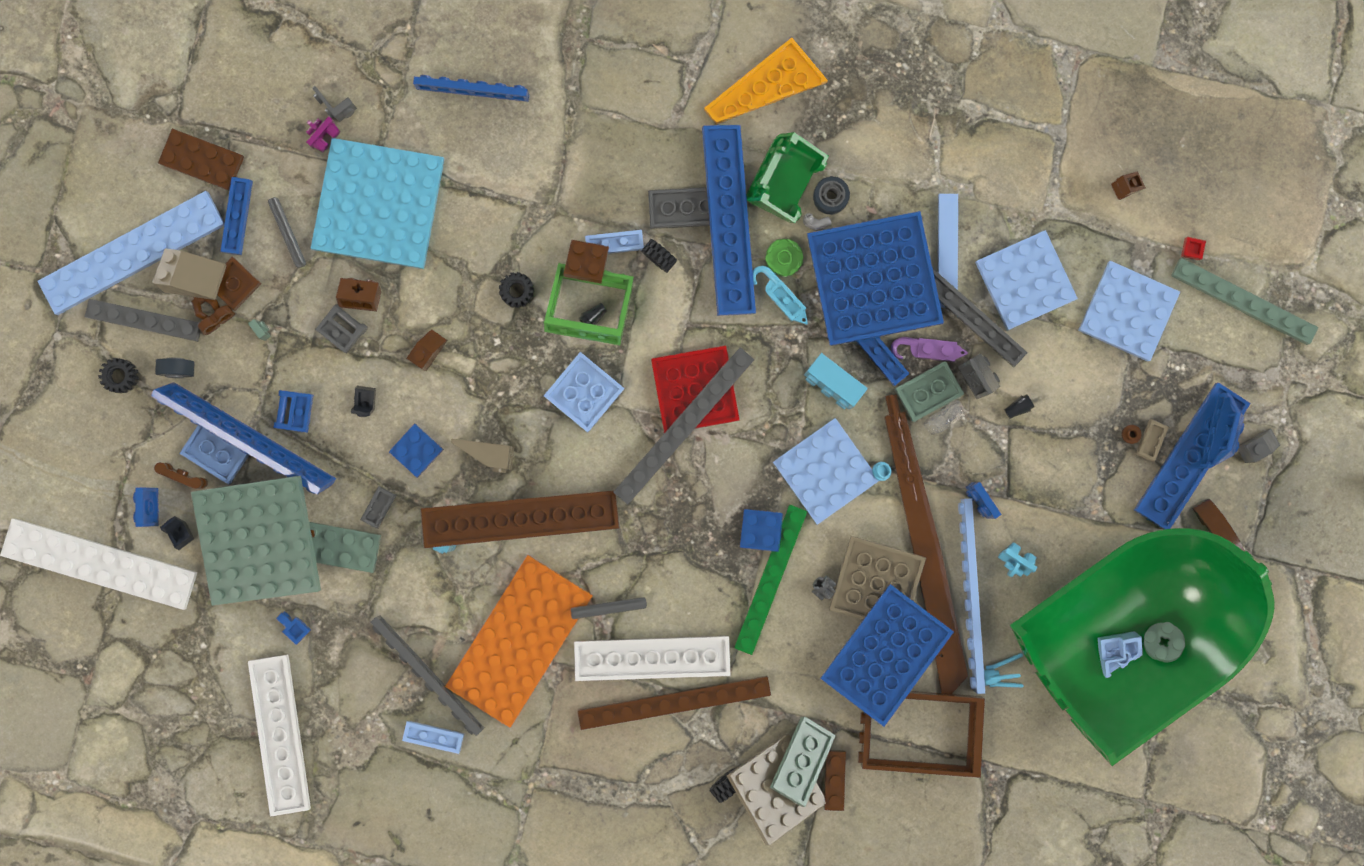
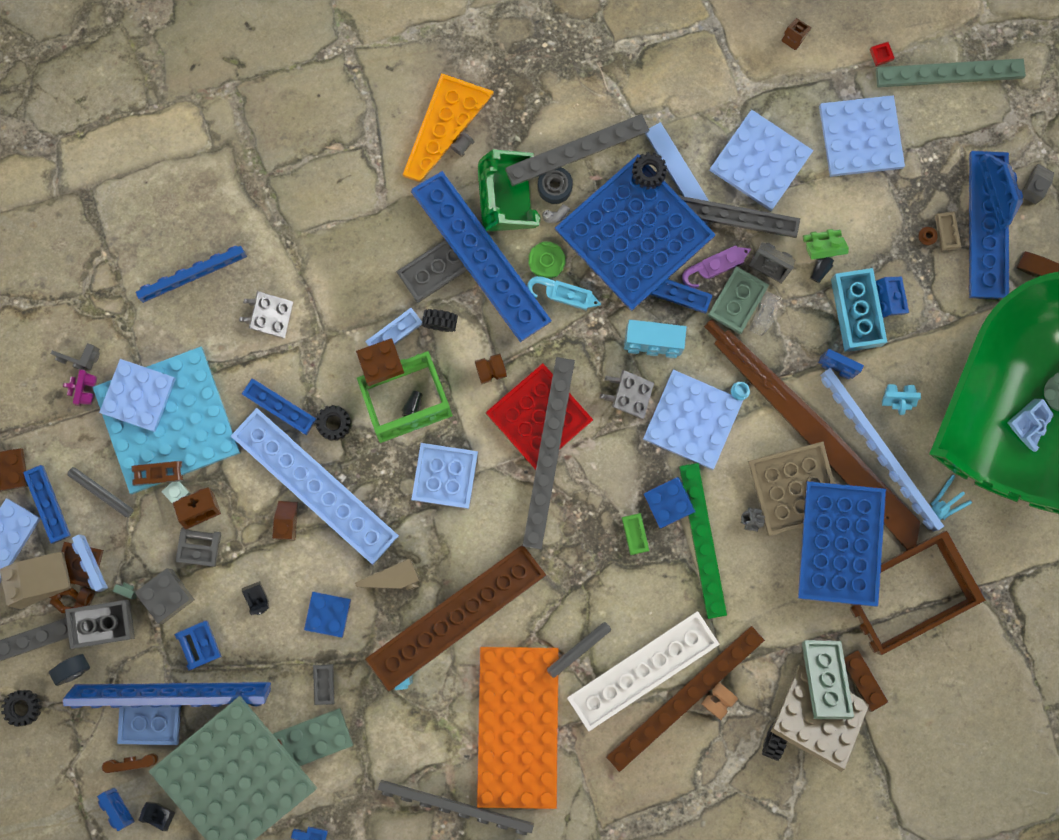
camera: 35 degrees left, 5 degrees down
none -> dark grey slope [65,600,135,649]
none -> light blue plate [72,535,108,592]
none -> light blue plate [99,359,176,432]
none -> reddish brown plate [131,461,183,486]
none -> dark grey brick [135,568,195,624]
none -> light aqua plate [162,482,190,504]
none -> light blue plate [231,408,399,565]
none -> plate [239,291,293,338]
none -> blue plate [242,378,317,436]
none -> dark grey bush [450,131,475,157]
none -> reddish brown wheel [475,353,507,385]
none -> dark grey plate [505,114,650,187]
none -> flat silver plate [599,370,654,419]
none -> bright green plate [622,513,649,555]
none -> black tyre [632,152,667,189]
none -> medium nougat wheel [701,682,738,720]
none -> bright green plate [803,229,849,260]
none -> medium azure brick [831,268,887,352]
none -> blue bracket [876,276,909,318]

